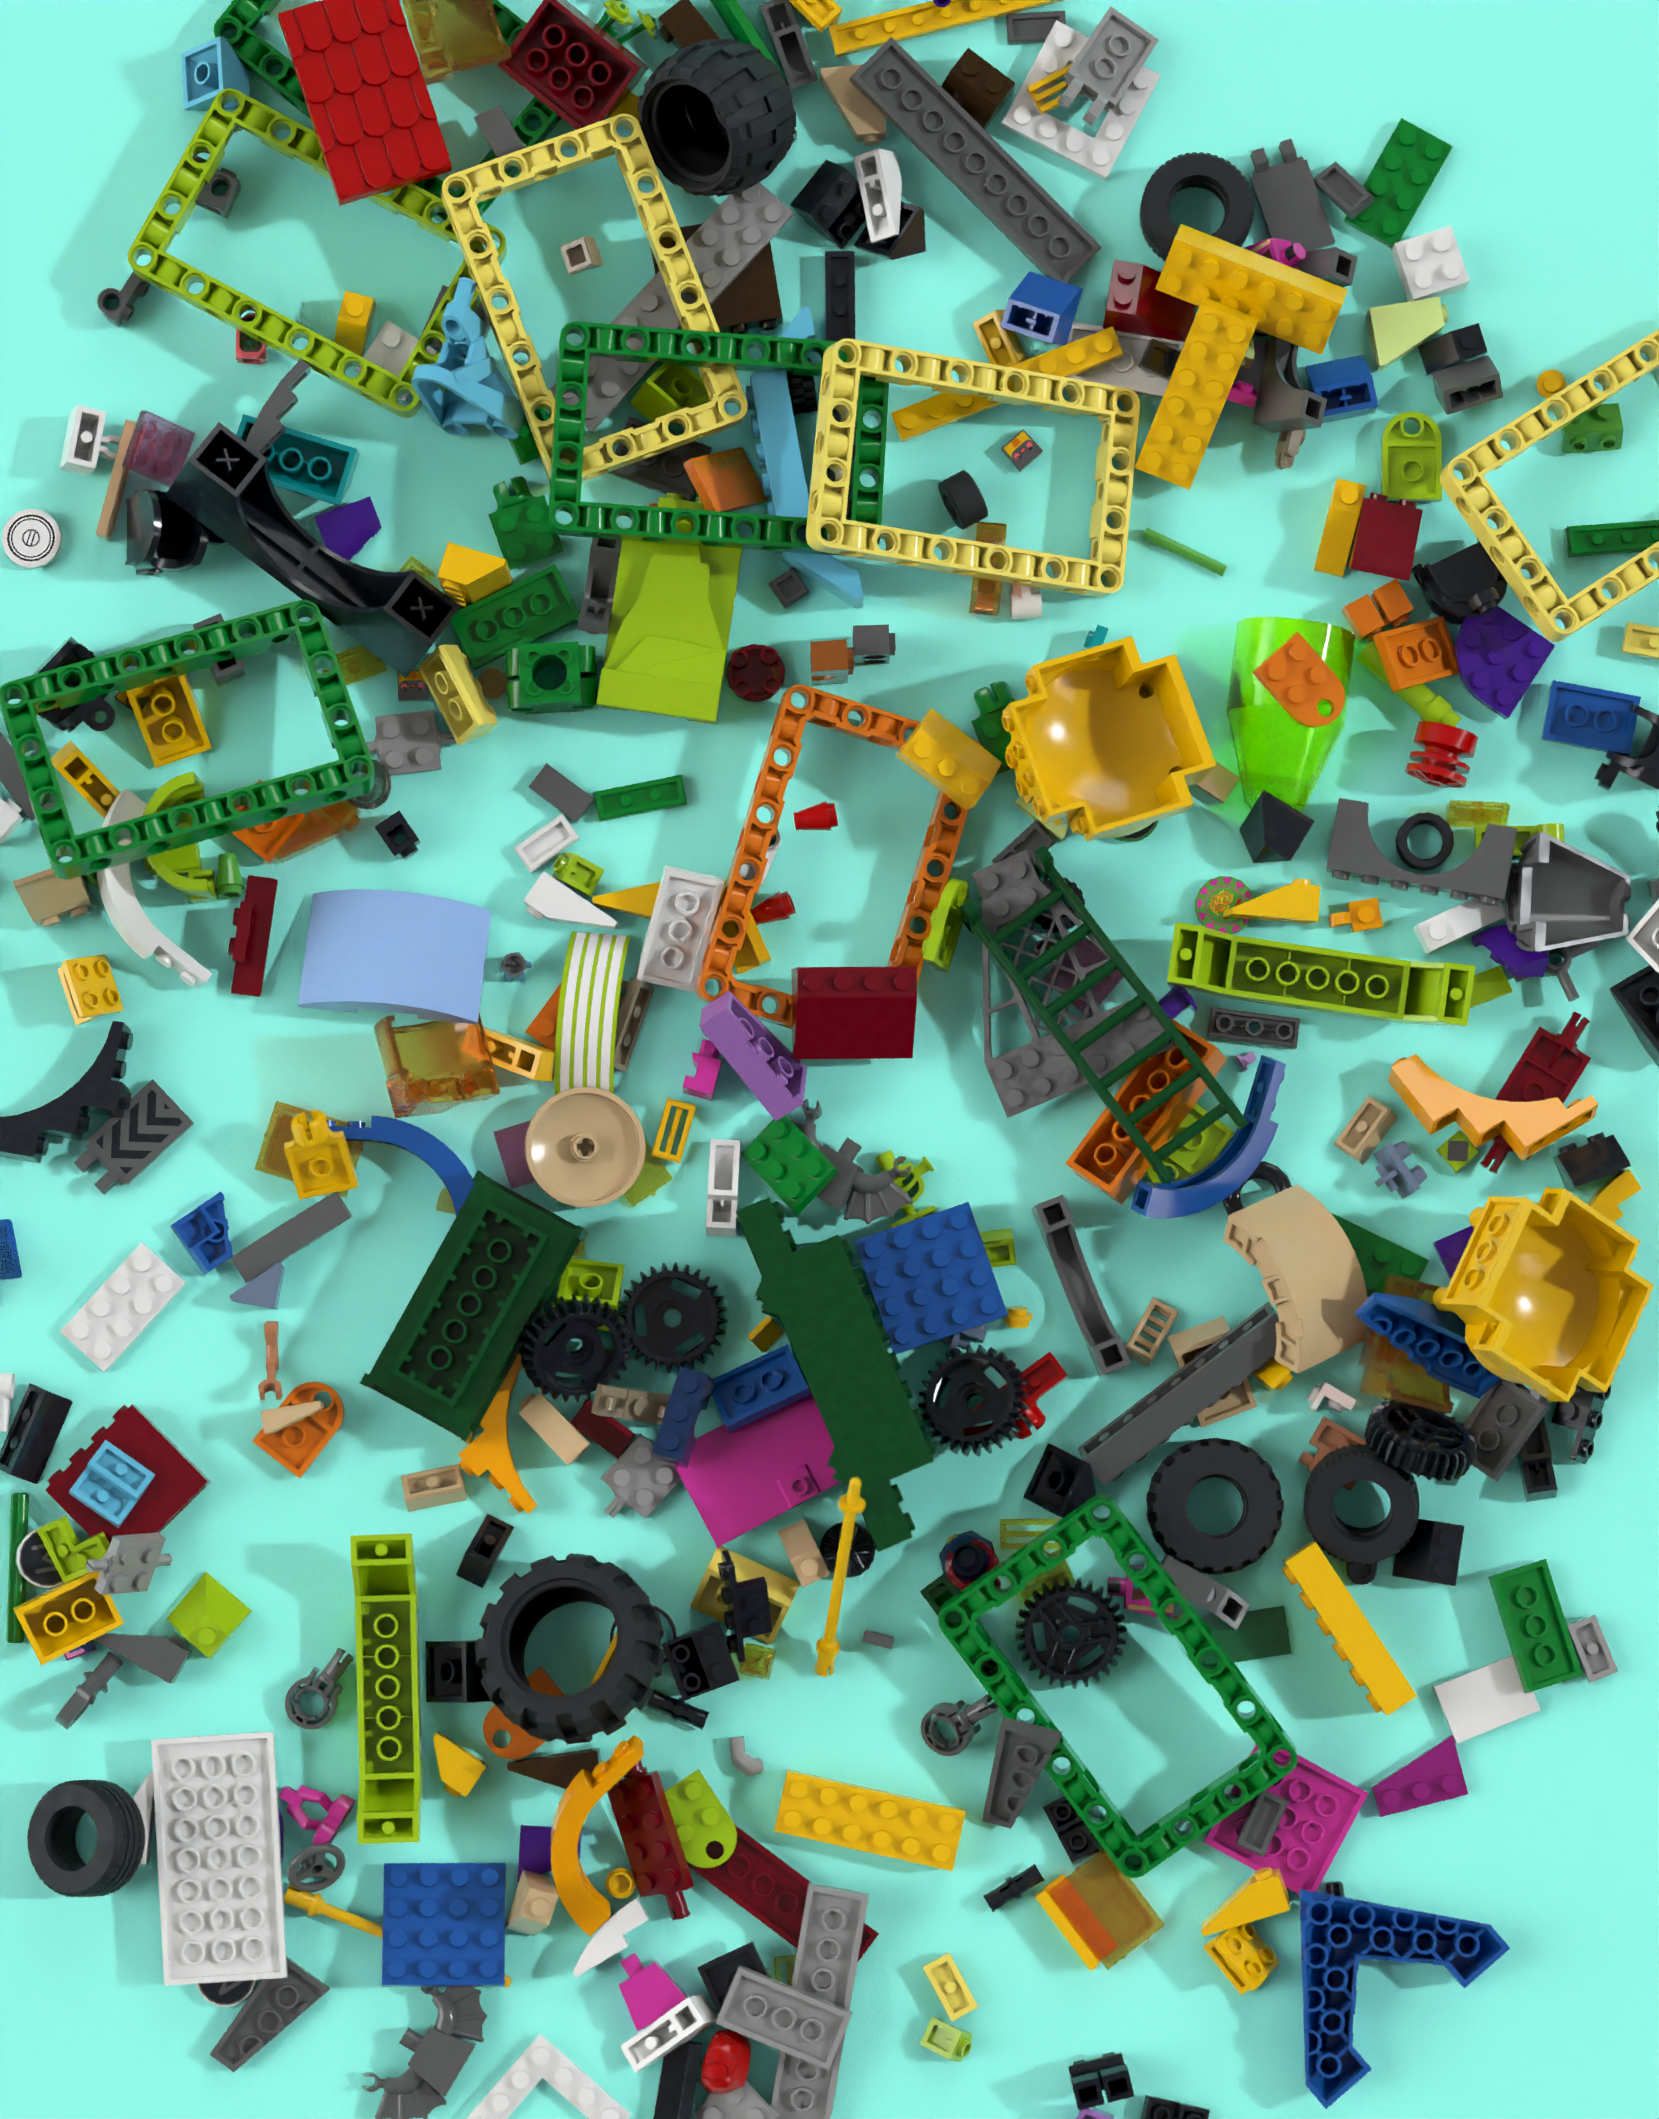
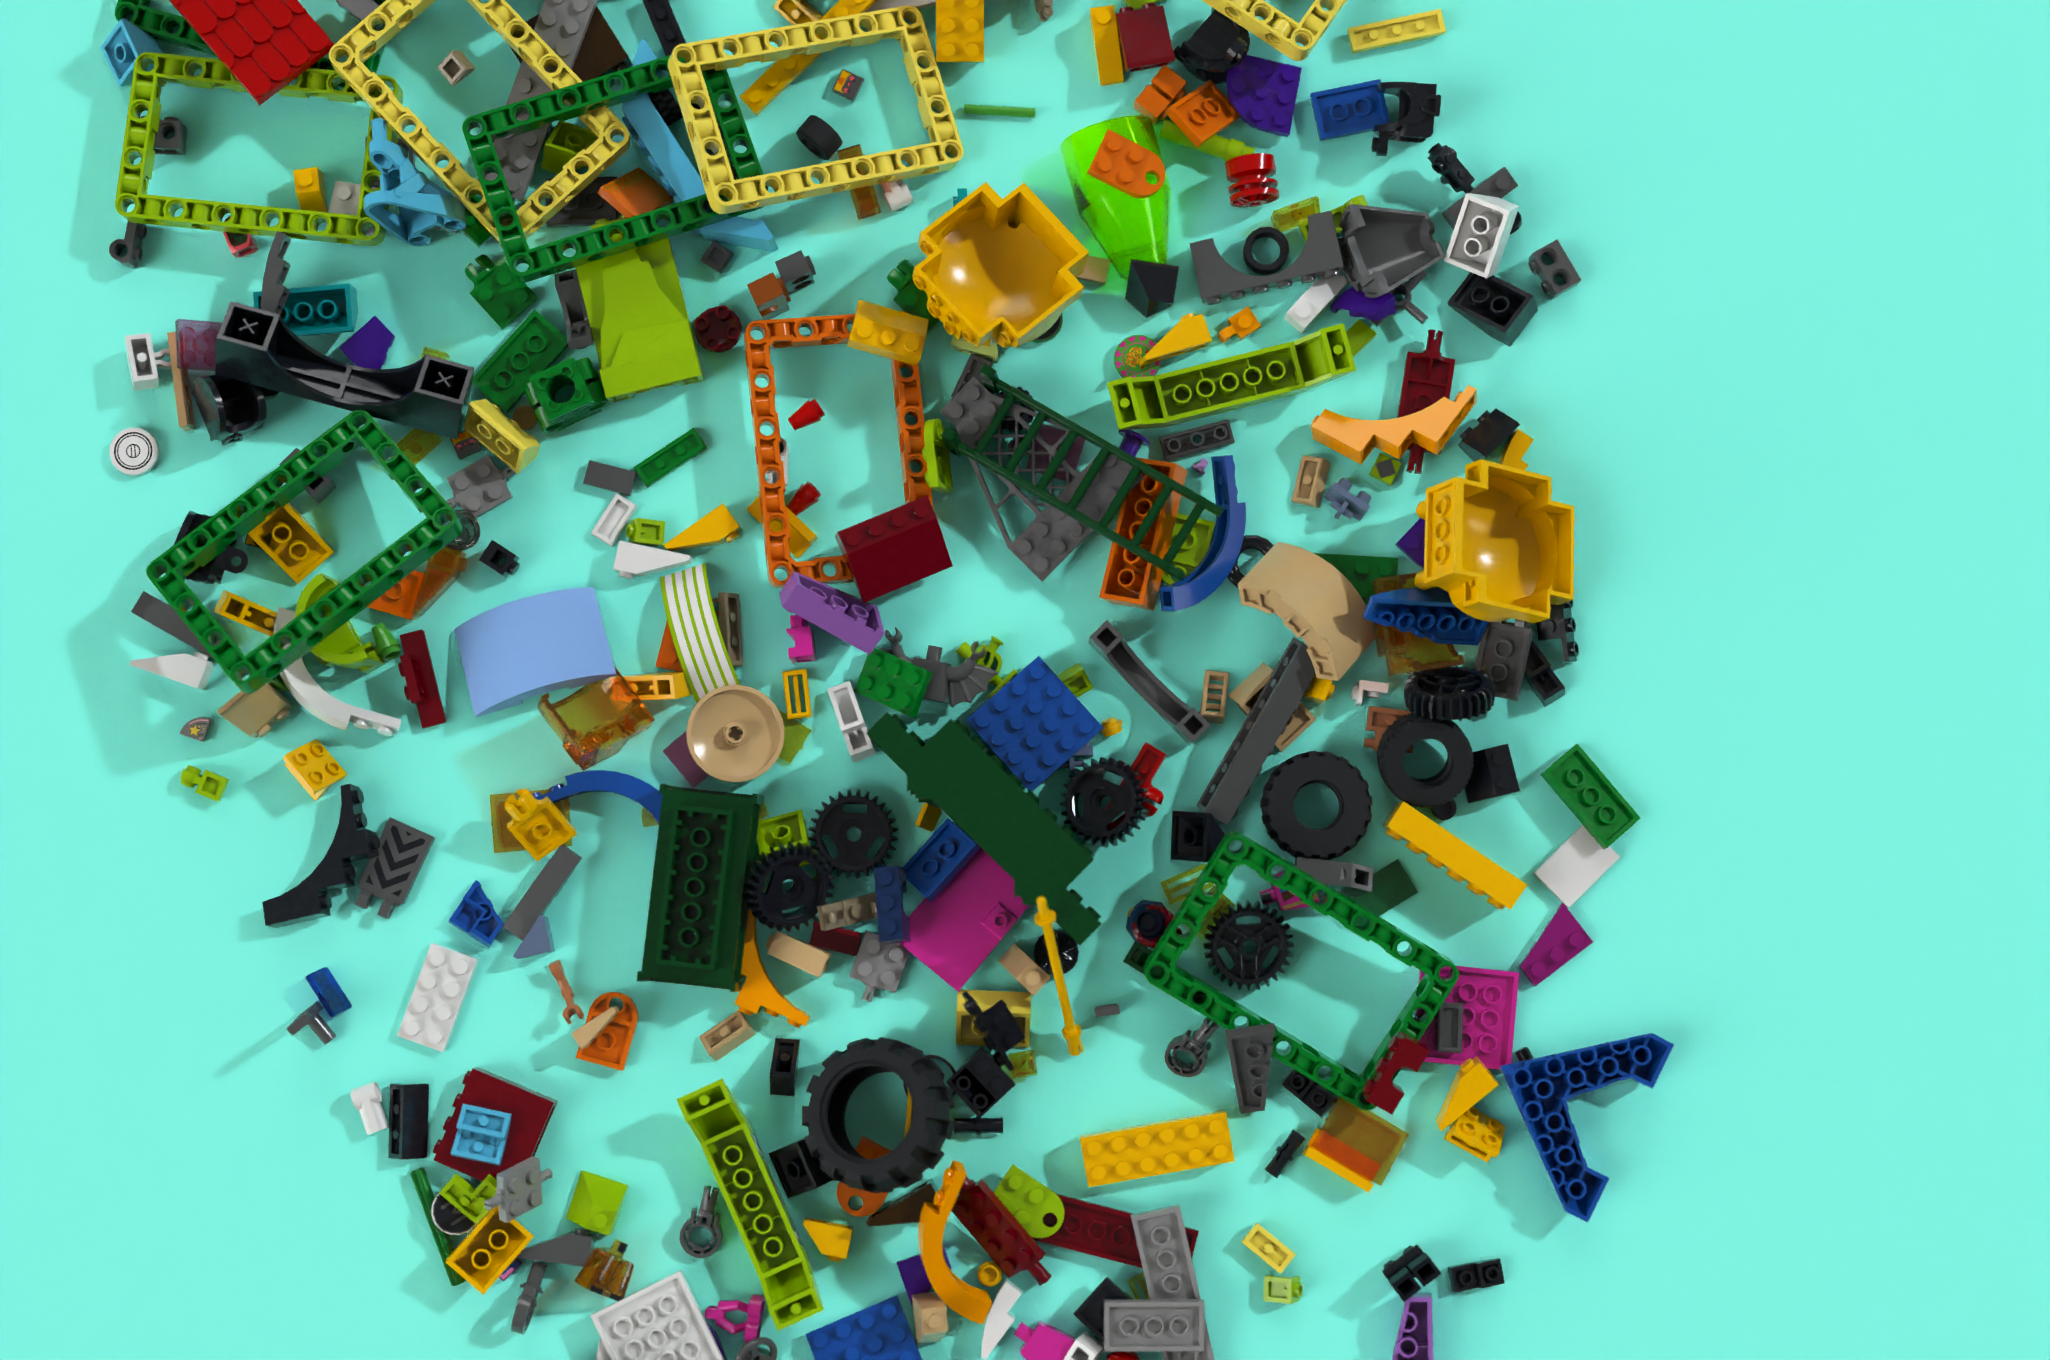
camera: 20 degrees left, 0 degrees up
yellow slope [437,542,513,608] -> none
dark grey piece [501,952,532,983] -> none
white plate [635,865,724,992] -> none
light grey arm [729,1736,764,1777] -> none
light grey plate [1567,1615,1618,1683] -> none
none -> clear orange torso [574,1239,634,1301]
none -> dark red arch [1363,1031,1429,1115]

